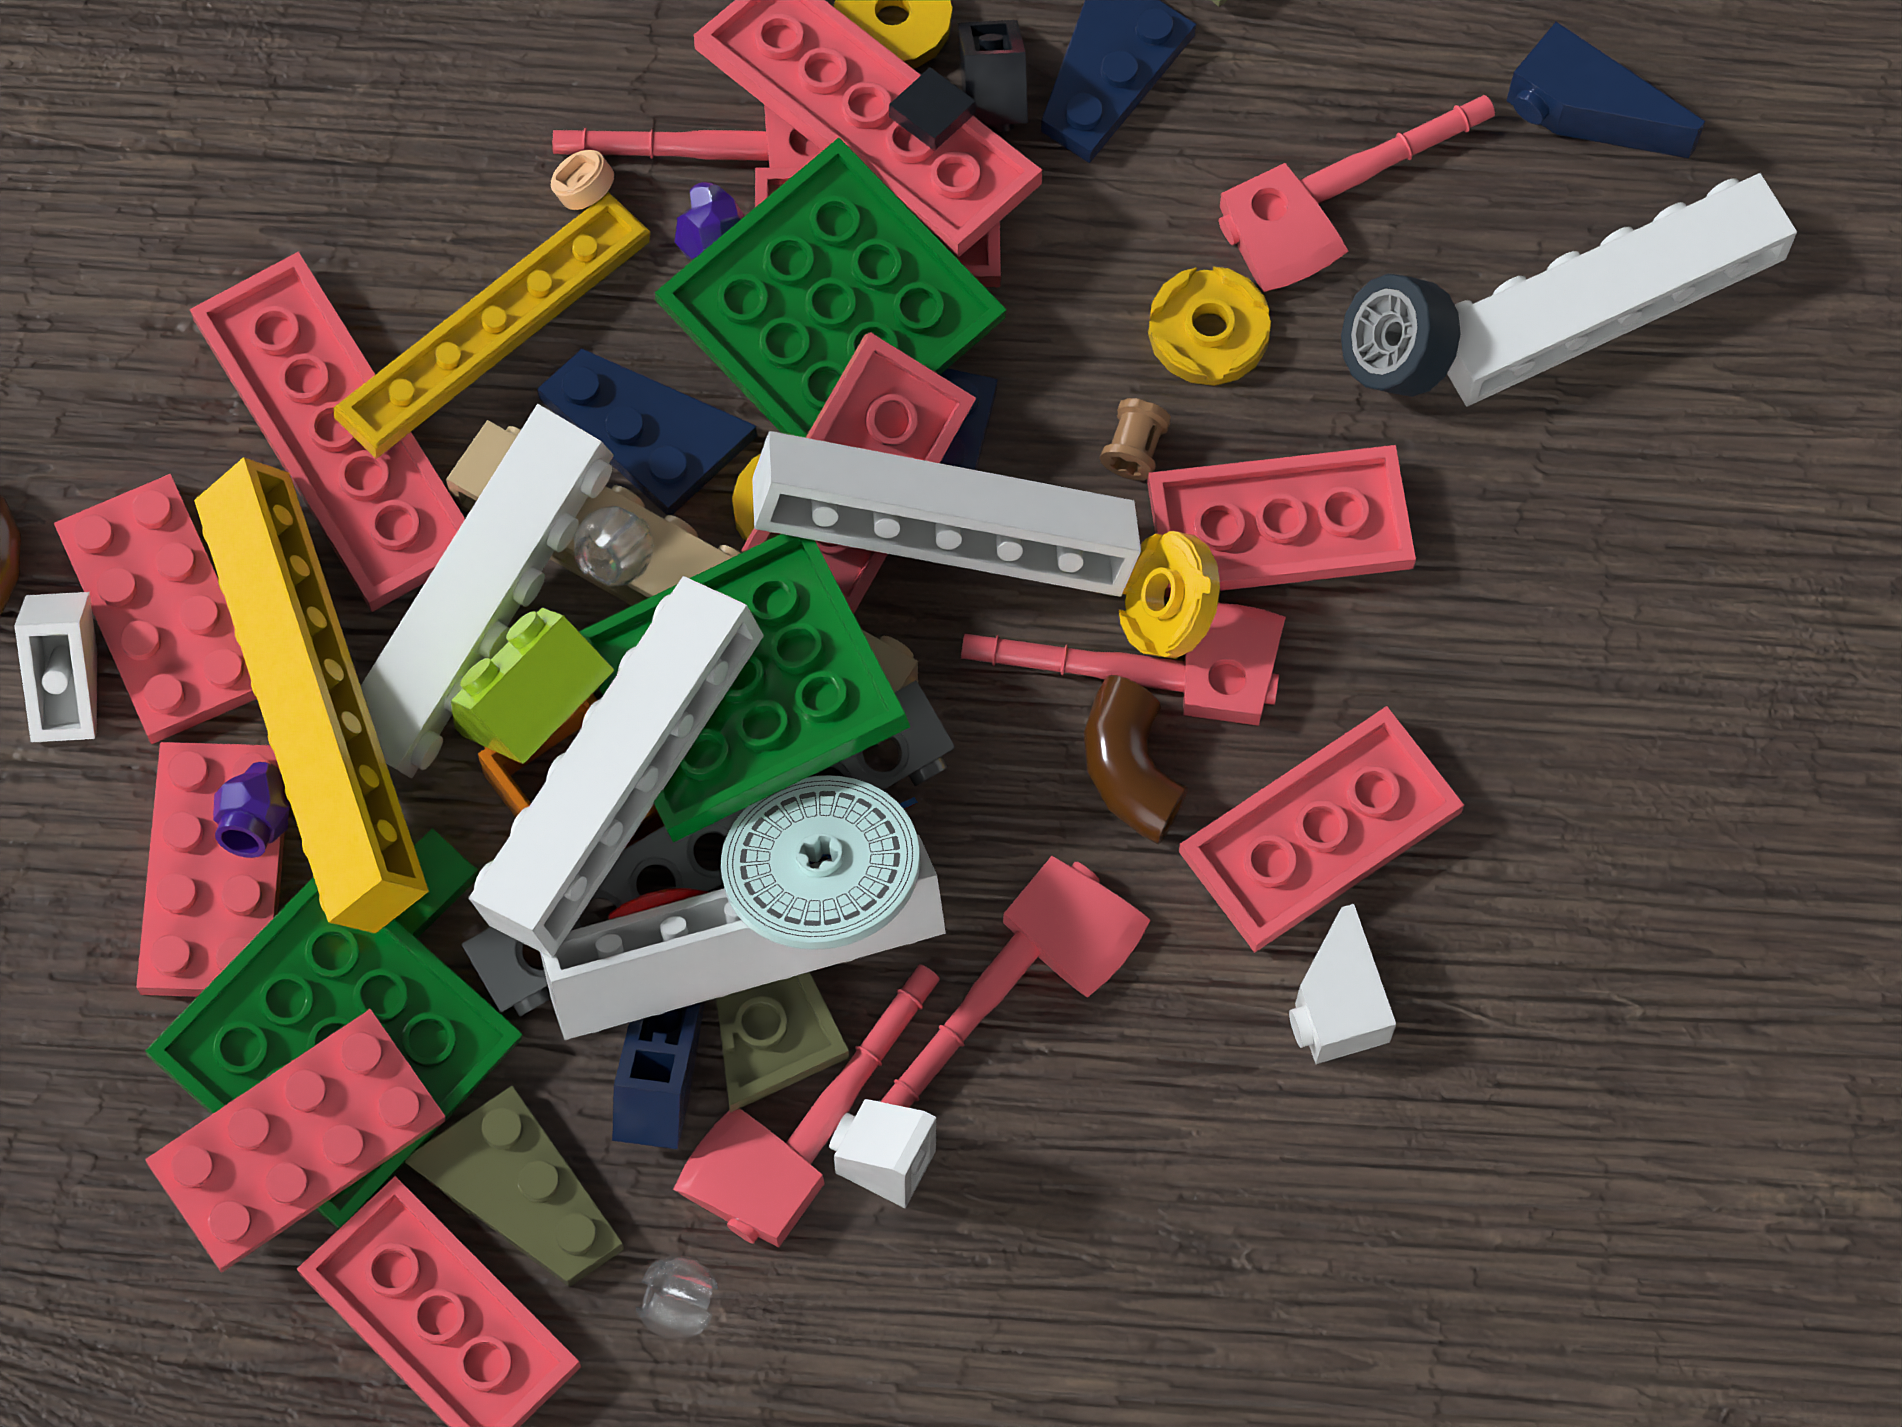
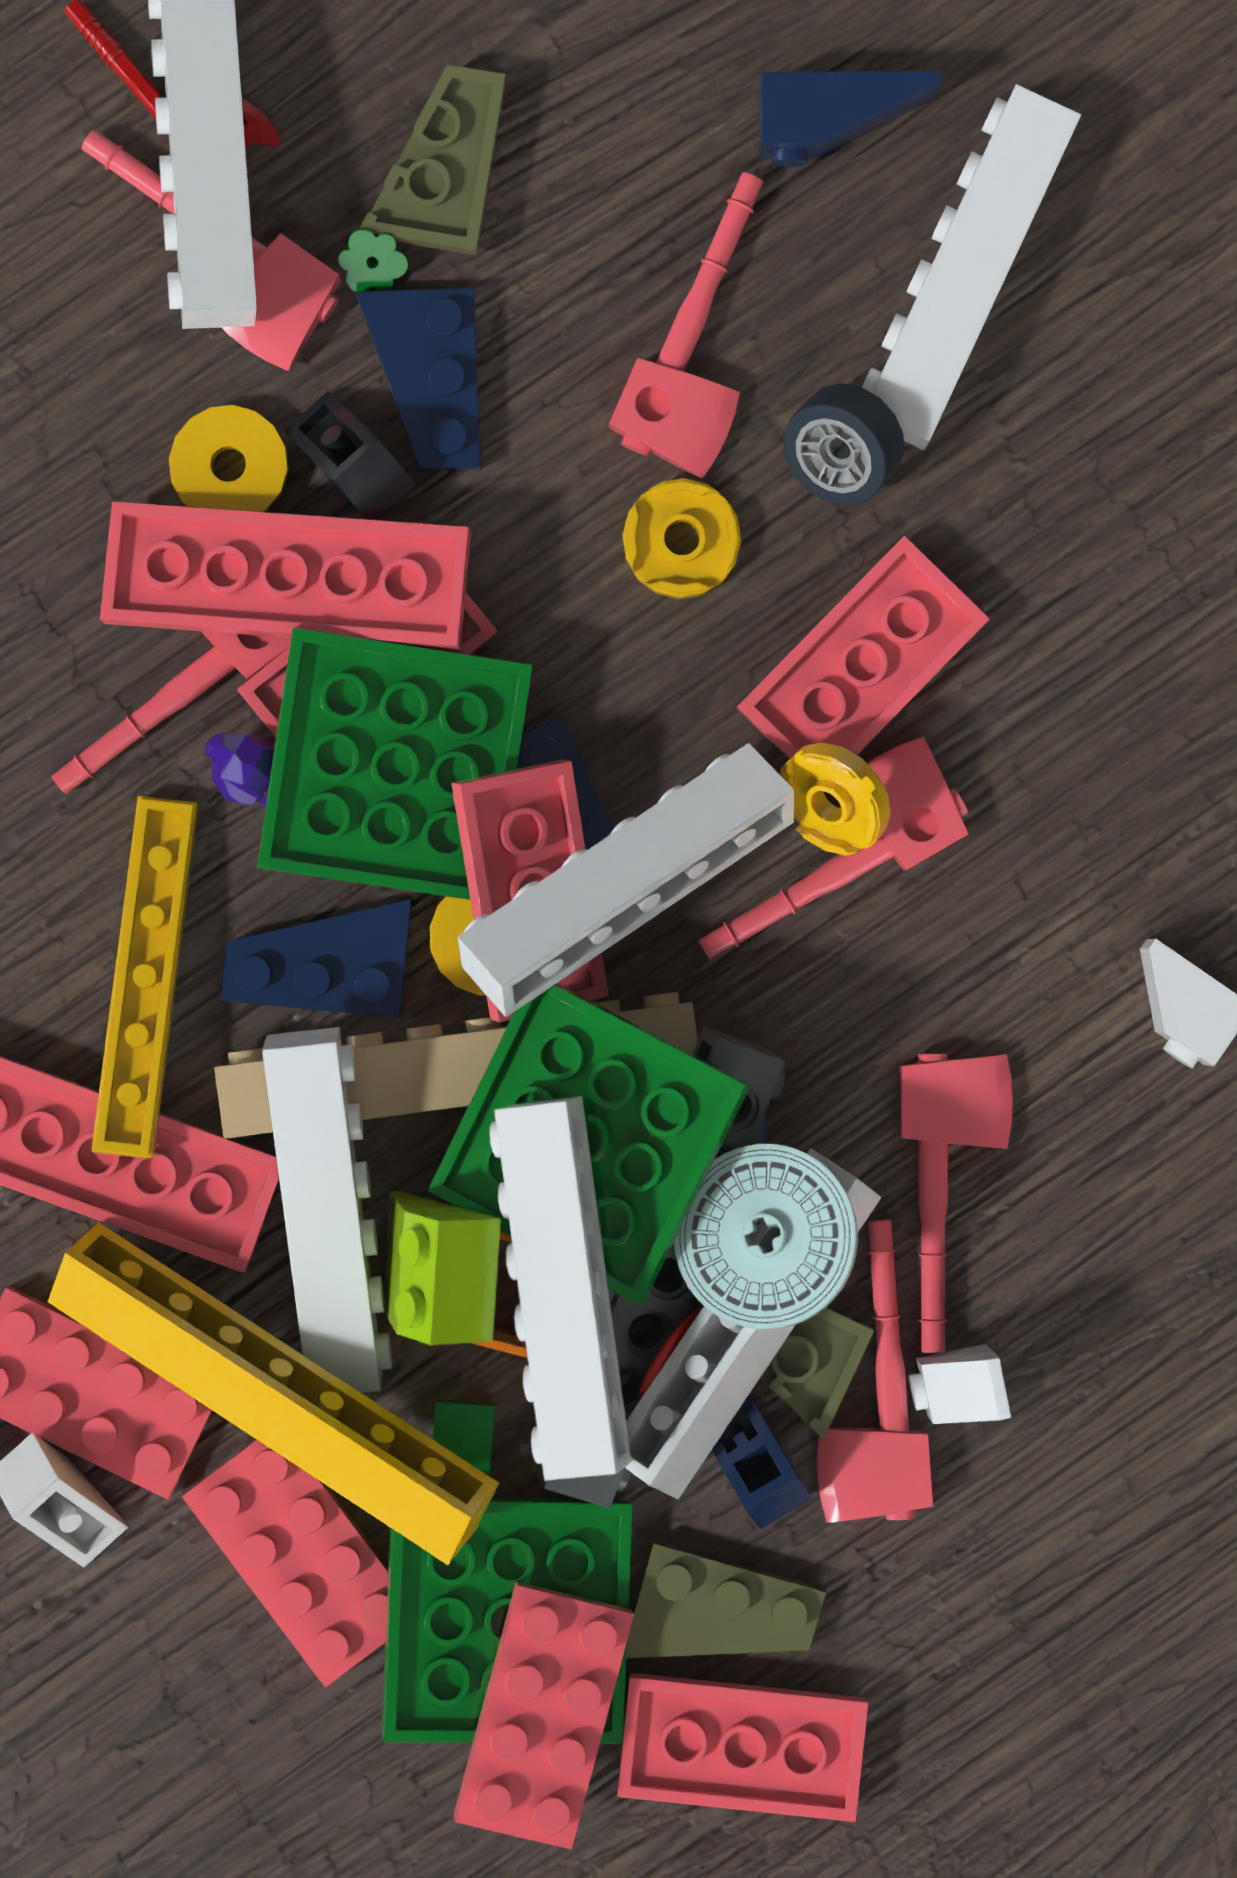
camera: 40 degrees left, 20 degrees up
dark purple rock [213,762,290,858] -> none
light nougat tile [551,150,614,210] -> none
clear piece [574,506,653,587] -> none
clear piece [636,1255,718,1341] -> none
black tile [889,67,976,151] -> none
reddish brown cylinder [1084,675,1188,845] -> none
medium nougat bush [1100,398,1171,480] -> none
coral plate [1179,706,1464,953] -> none

